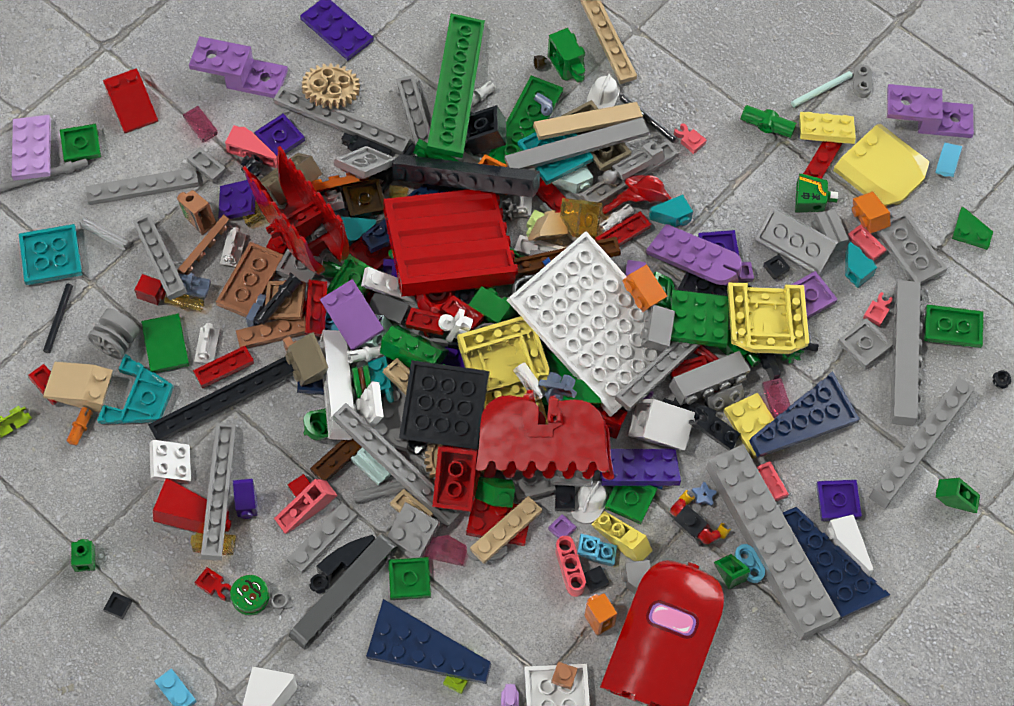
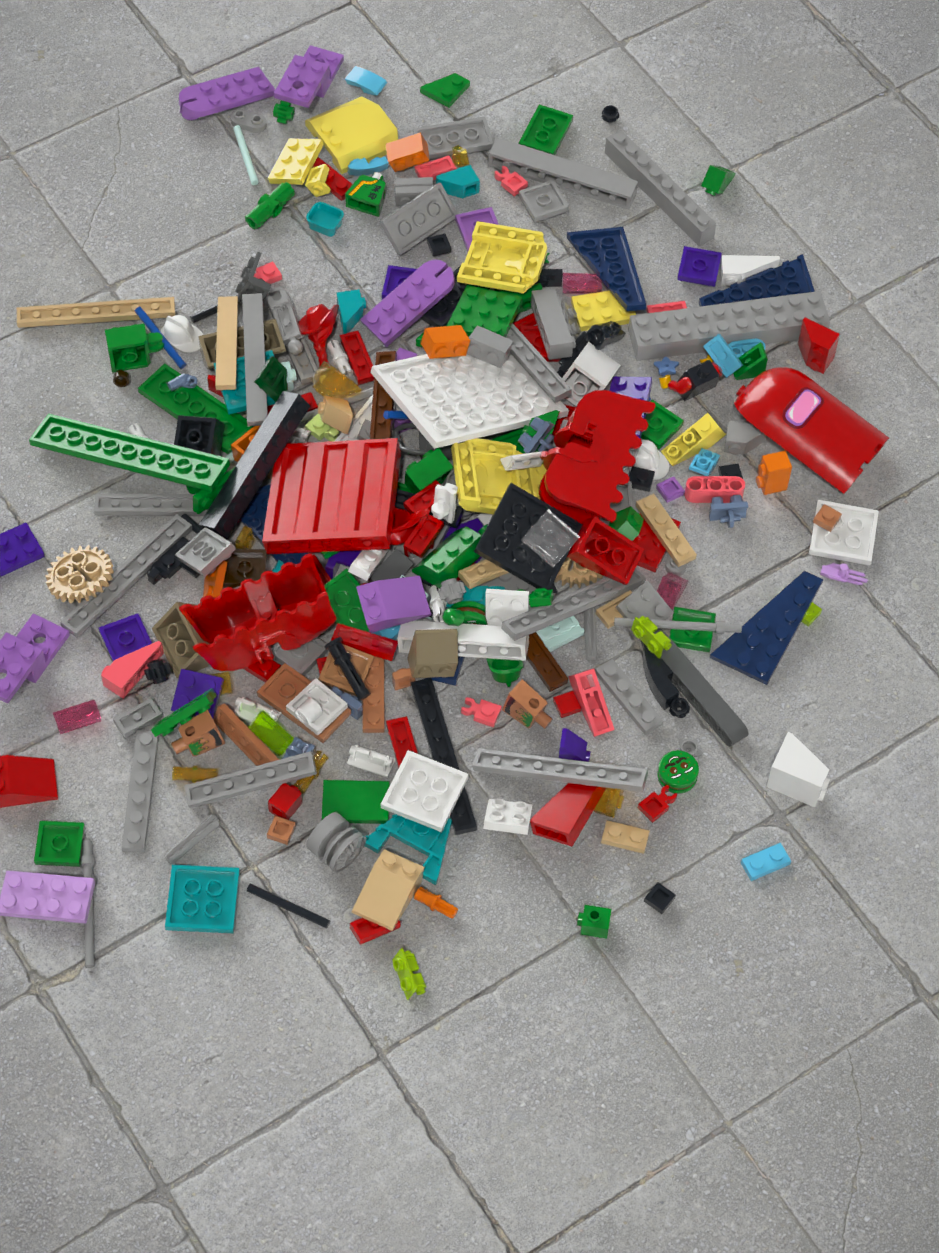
camera: 75 degrees left, 5 degrees down
none -> blue bar [135,306,186,369]
none -> green plate [151,688,217,737]
none -> clear yellow pin [172,765,218,783]
none -> medium lavender plate [179,66,275,121]
none -> dark grey bracket [235,252,271,304]
none -> clear neon green tile [248,710,294,756]
none -> dark green wing [254,356,288,402]
none -> nougat plate [267,816,296,845]
none -> green gear [273,100,295,124]
none -> white plate [286,678,348,736]
none -> light yellow bracket [305,164,331,197]
none -> teal piece [306,202,344,237]
none -> medium azure slope [348,156,389,176]
none -> white plate [381,750,469,832]
none -> light grey gear [438,578,466,604]
none -> green piece [442,608,464,626]
none -> clear yellow plate [452,145,470,167]
none -> coral plate [461,697,502,728]
none -> nougat torso [502,679,553,729]
none -> green plate [516,588,554,607]
none -> clear plate [522,509,580,567]
none -> tan plate [601,820,650,854]
none -> light grey bar [614,618,742,634]
none -> lime hinge [631,616,672,658]
none -> medium azure plate [703,334,743,378]
none -> sand blue hips [709,495,748,528]
none -> red slope [798,317,840,374]

